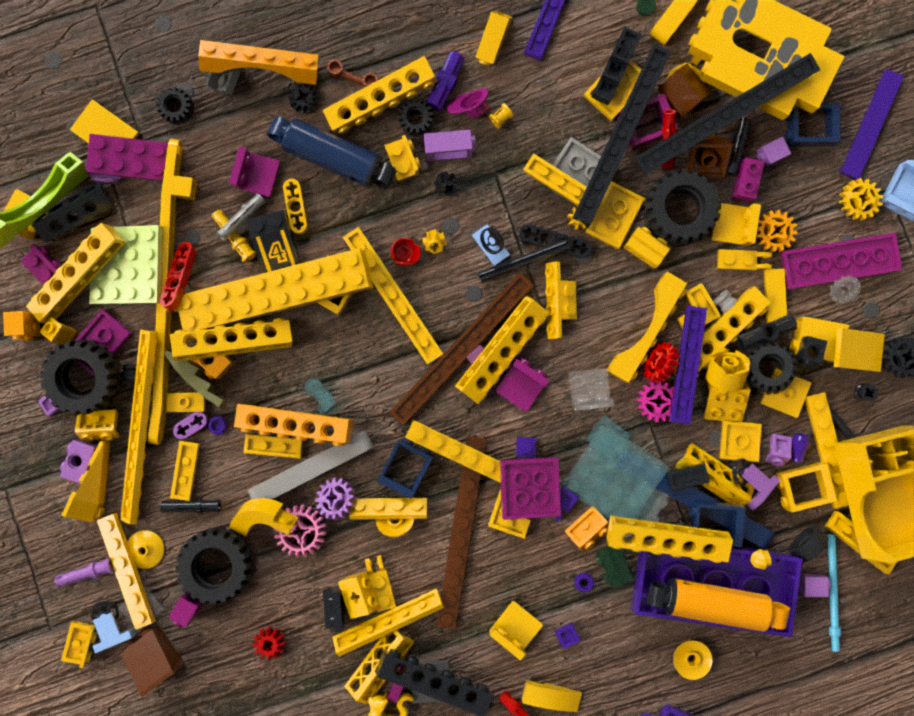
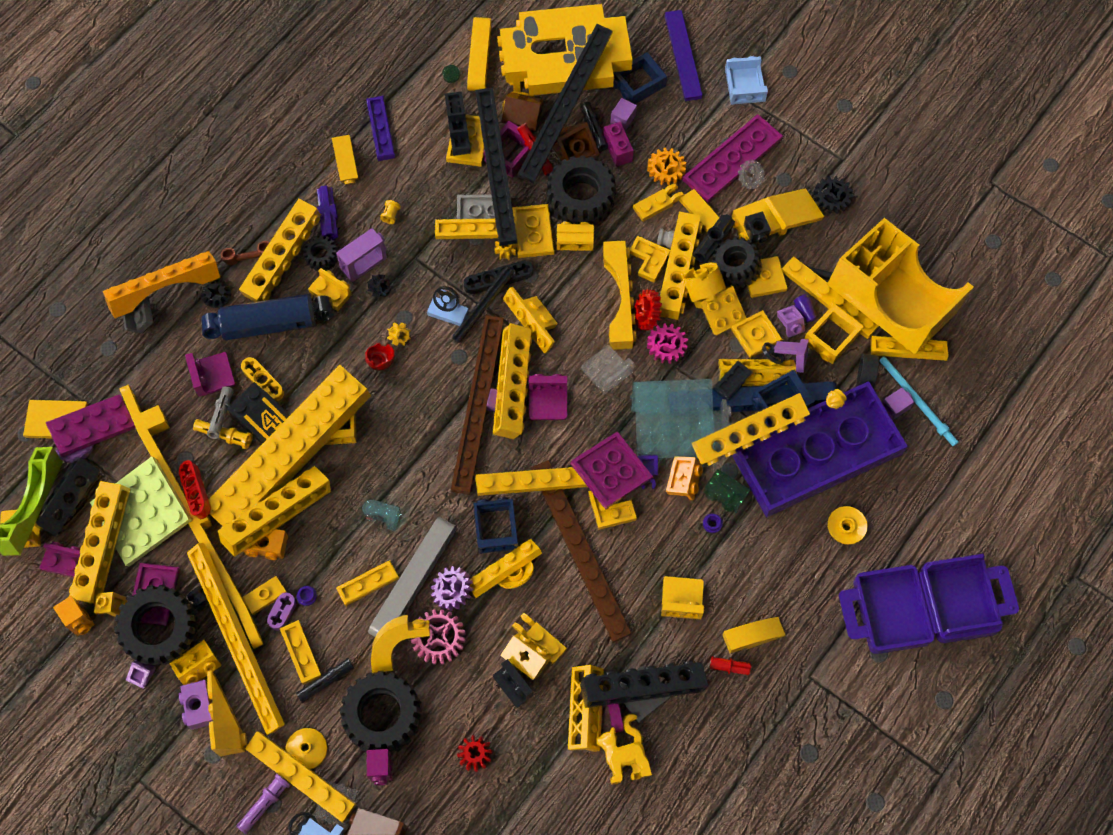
camera: 35 degrees left, 20 degrees down
black tyre [156,87,194,125] -> none
olive slope [164,350,228,410] -> none
light orange brick [234,404,354,446] -> none
yellow plate [332,588,444,657] -> none
yellow plate [343,227,443,365] -> none
magenta piece [447,88,491,118] -> none
dark purple plate [515,437,536,458] -> none
dark purple plate [554,622,581,649] -> none
light orange piece [647,578,790,632] -> none
dark purple plate [669,306,707,424] -> none
yellow bracket [711,203,761,246] -> none
yellow gear [839,178,883,221] -> none
black bush [854,384,878,402] -> none

